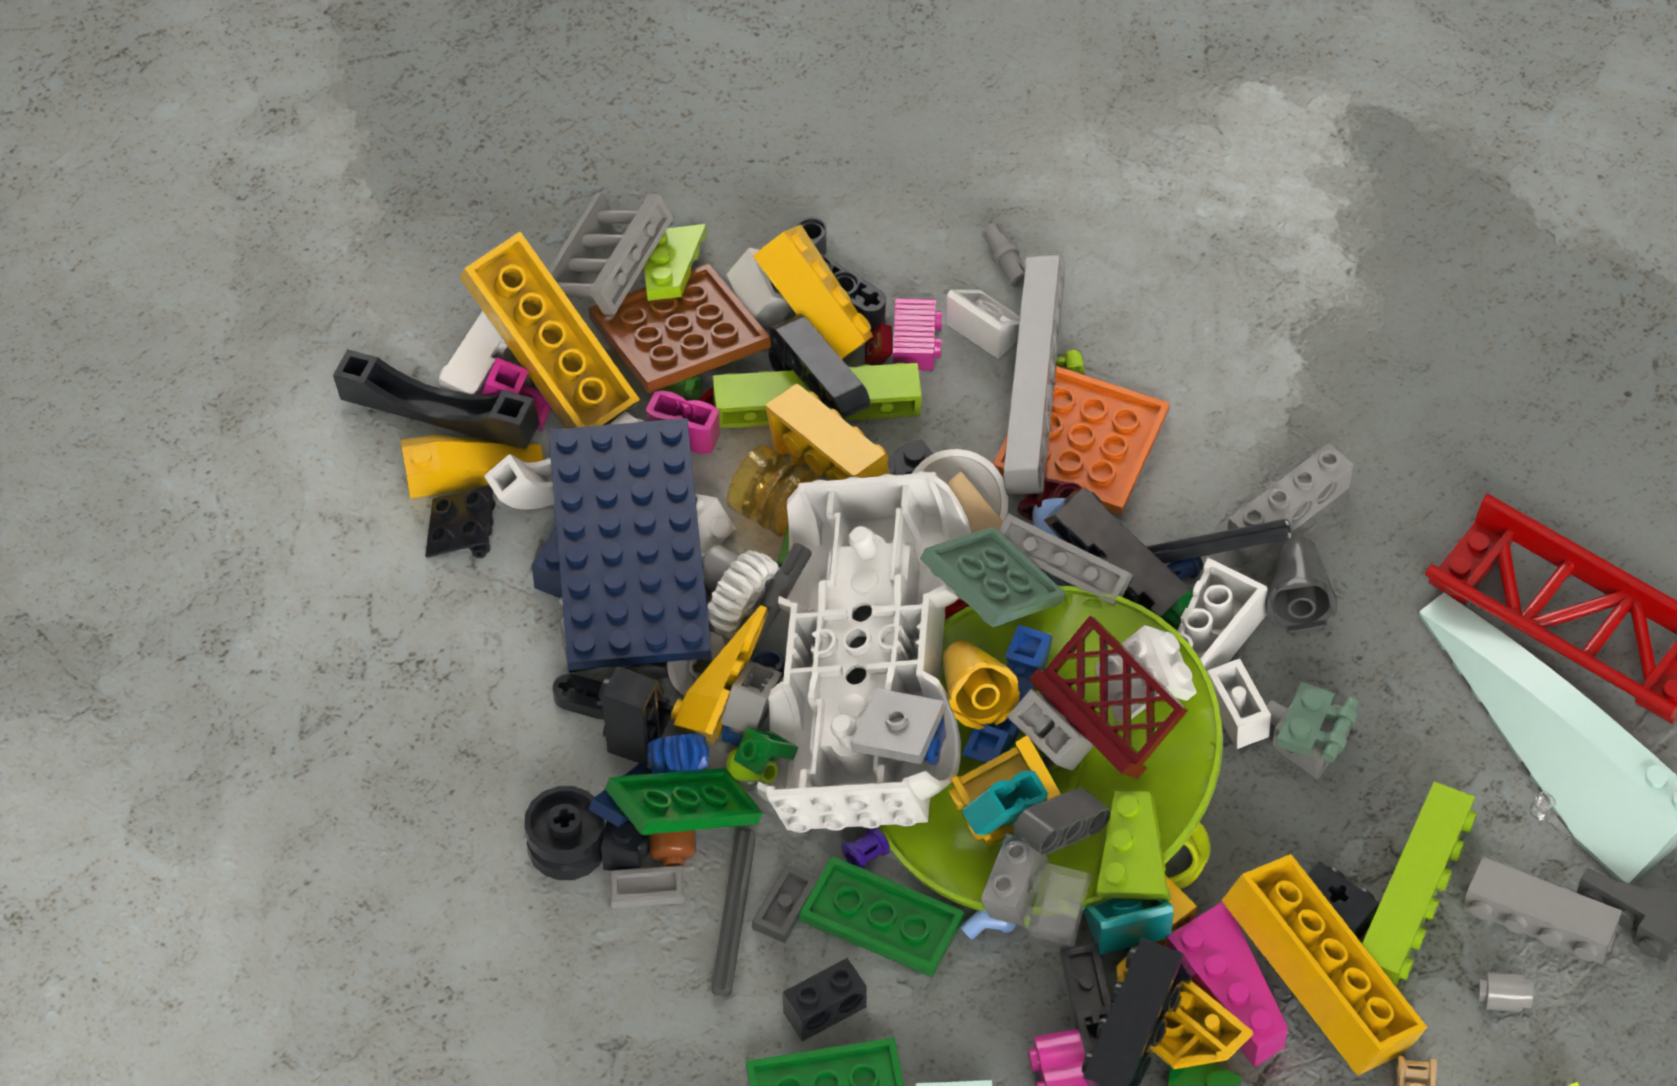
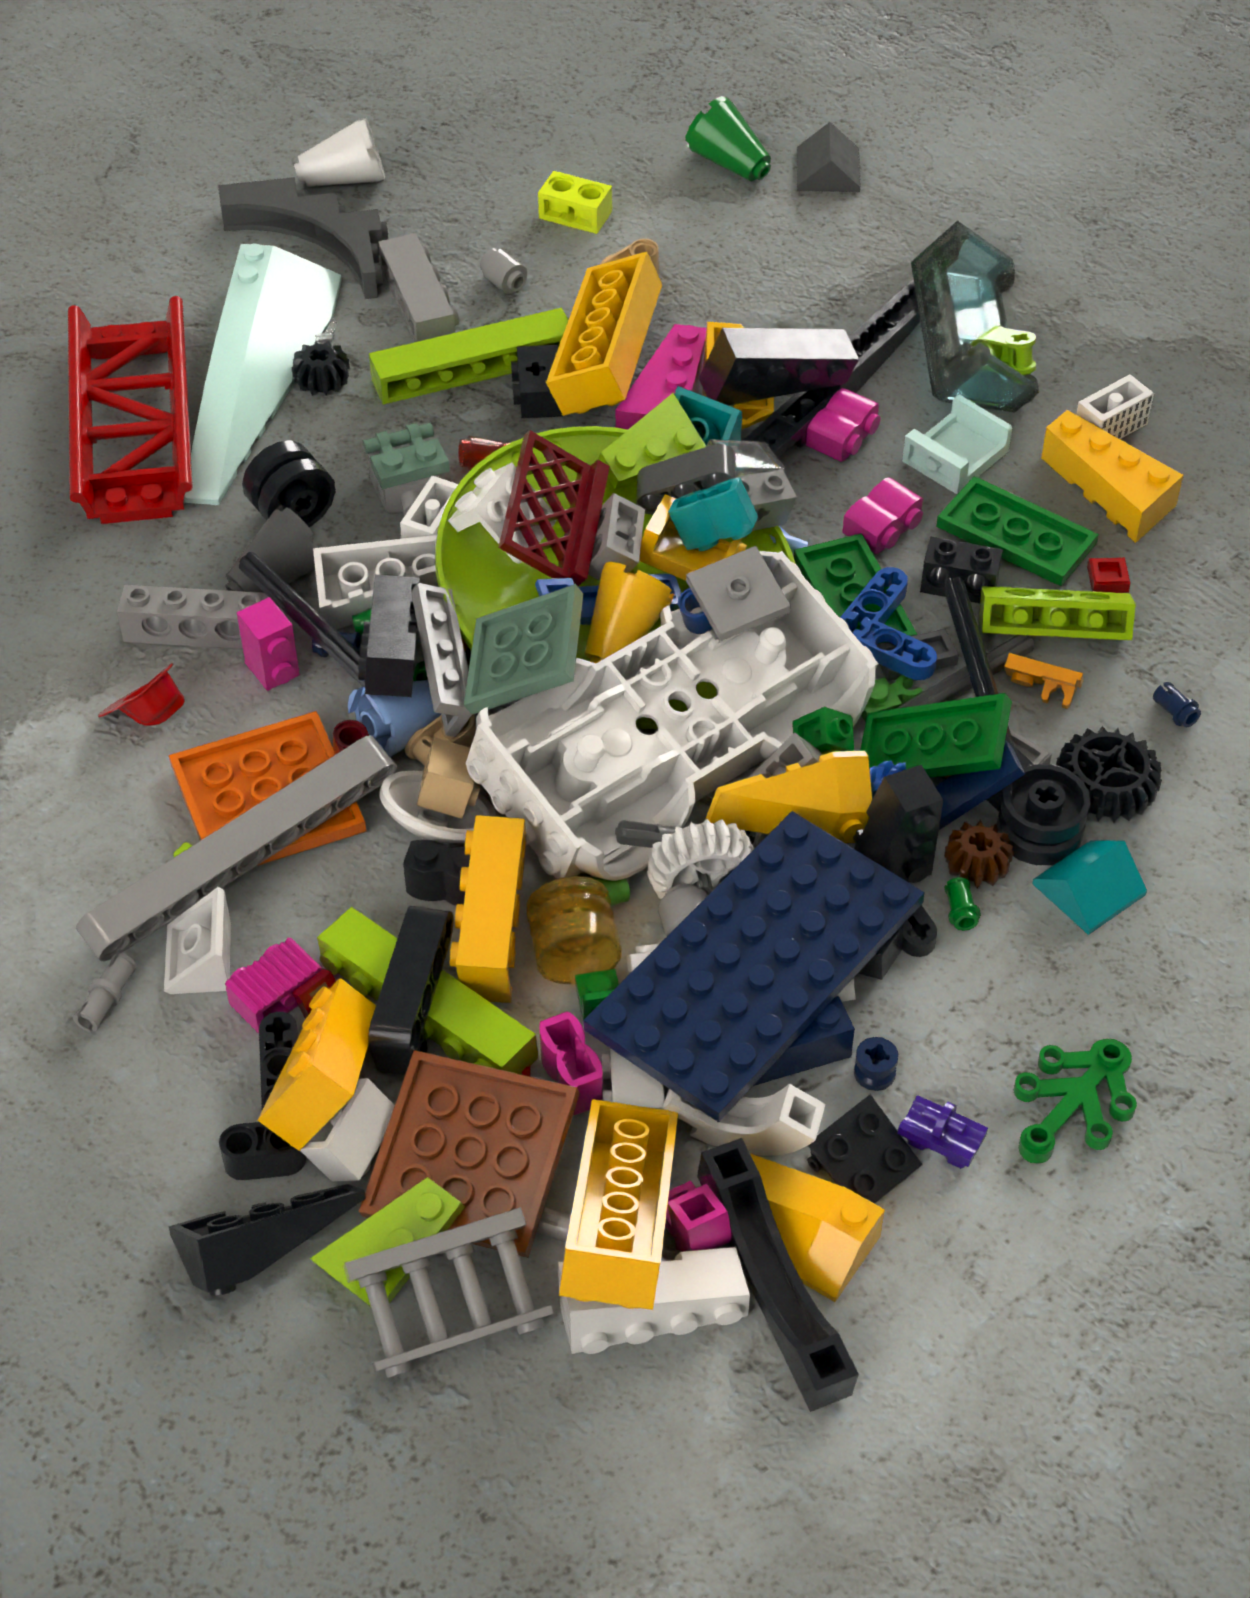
camera: 135 degrees left, 5 degrees down
none -> red piece [98,663,185,726]
none -> black wedge [169,1184,366,1296]
none -> dark pink brick [236,597,300,691]
none -> black wheel [242,440,336,527]
none -> black gear [291,340,350,396]
none -> clear red cone [458,436,509,471]
none -> green bracket [575,969,619,1024]
none -> blue beam [840,567,937,680]
none -> dark pink brick [842,477,923,554]
none -> dark blue wheel [854,1037,899,1091]
none -> bright green plate [861,675,923,722]
none -> dark purple hips [897,1095,988,1169]
none -> black axle [943,576,1014,745]
none -> reddish brown gear [944,819,1014,889]
none -> green pin [944,877,981,931]
none -> lime brick [979,586,1136,640]
none -> light orange plate [1005,653,1083,709]
none -> green plant [1013,1039,1137,1164]
none -> teal slope [1032,840,1147,935]
none -> black gear [1056,726,1162,823]
none -> dark blue pin [1153,682,1201,728]

